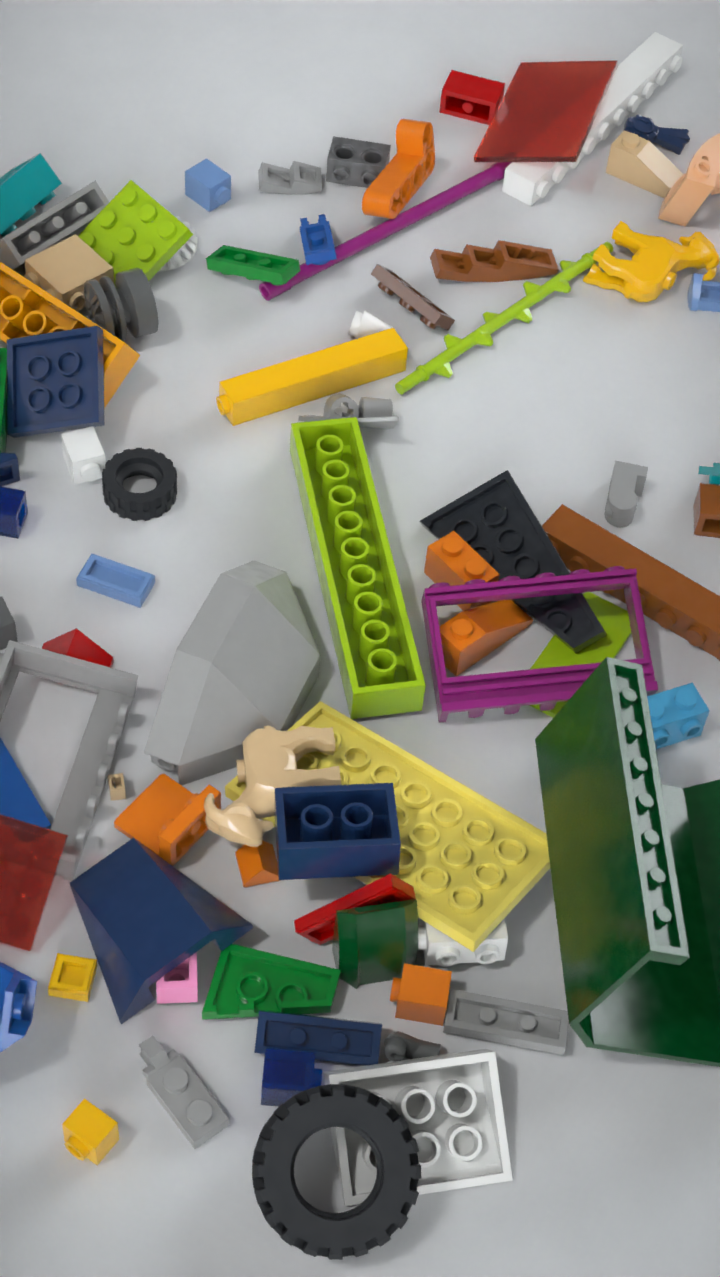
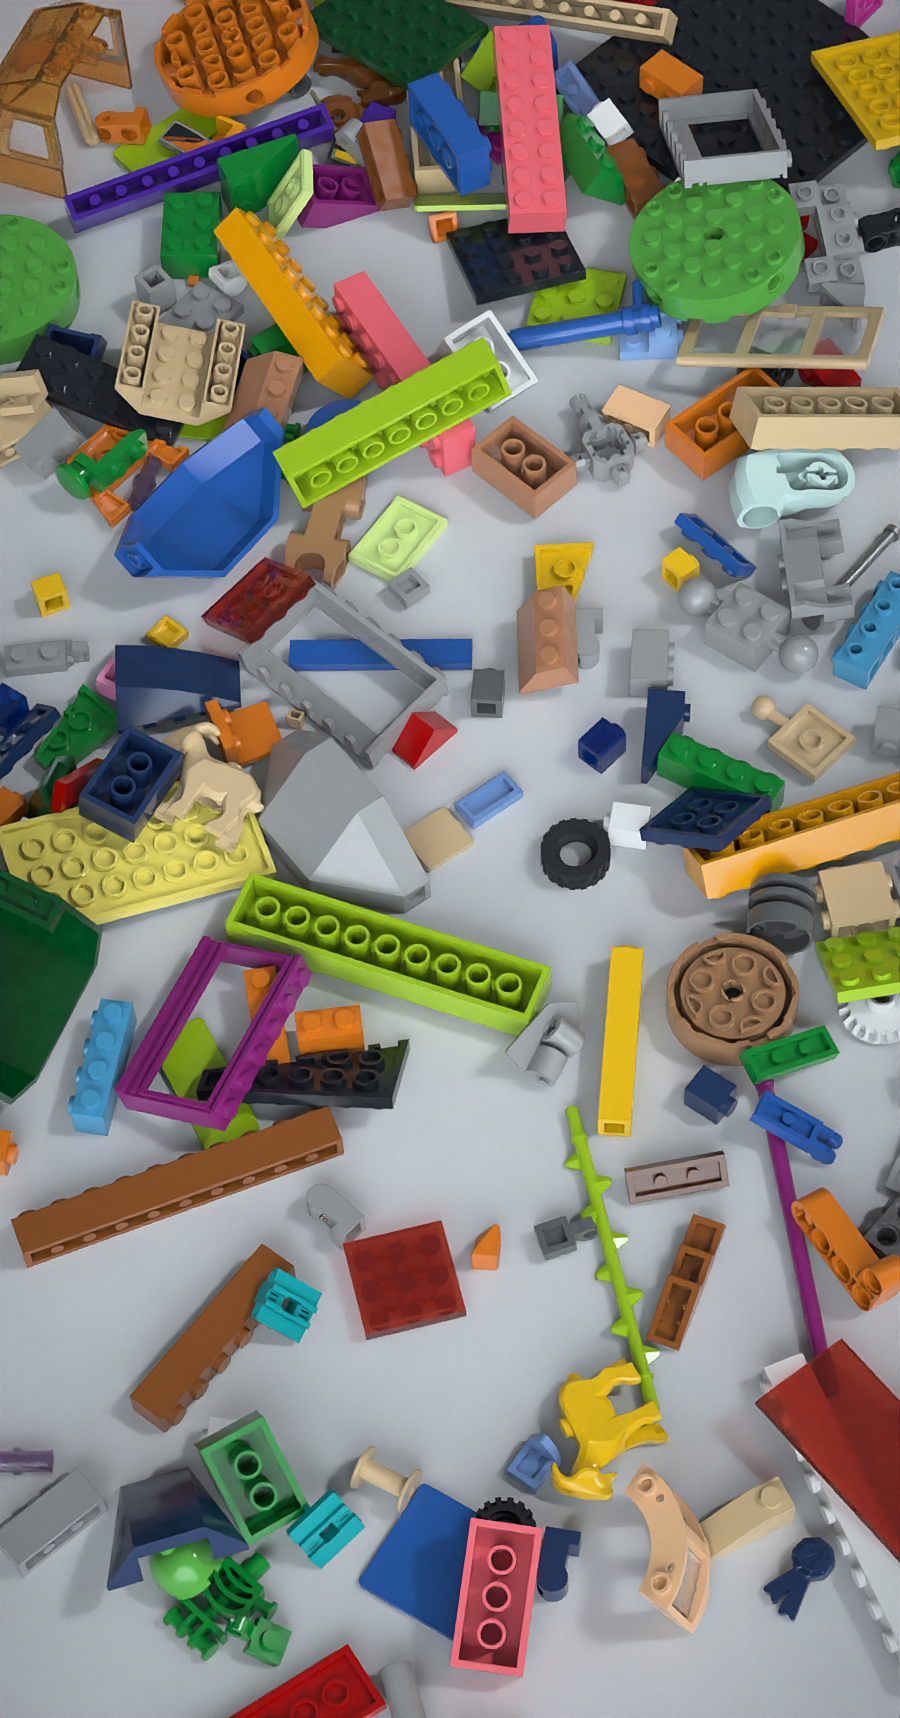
camera: 130 degrees right, 5 degrees up
white cone [348,310,397,339] -> none
none -> clear red plate [343,1220,467,1340]
none -> tan piece [403,806,475,872]
none -> orange slope [471,1225,501,1271]
none -> dark grey plate [534,1215,597,1261]
none -> medium nougat brick [667,933,799,1066]
none -> dark blue brick [684,1065,738,1125]

